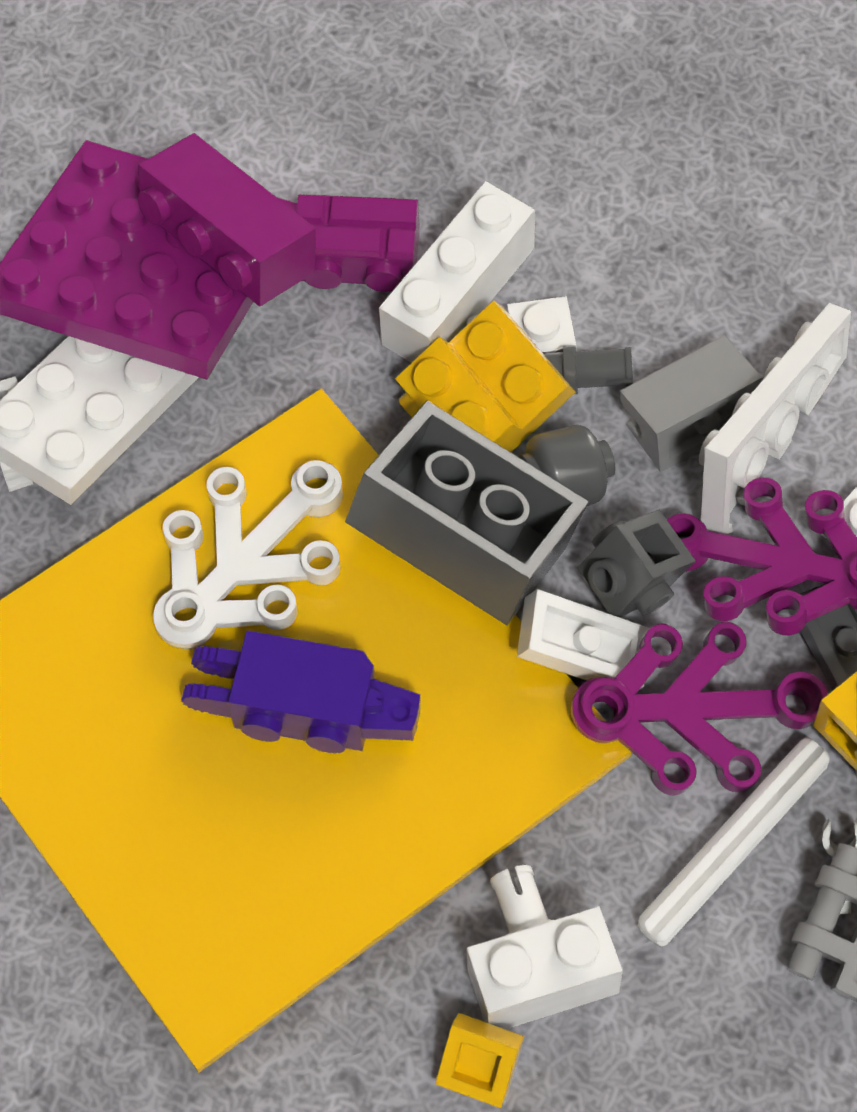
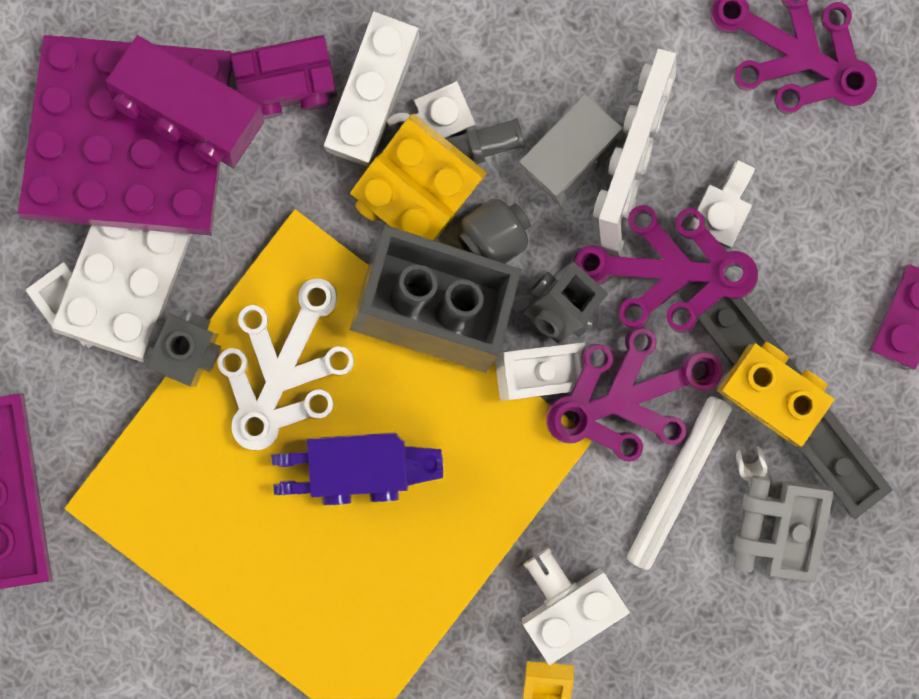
camera: 25 degrees left, 25 degrees up
none -> dark grey brick [146,310,221,387]

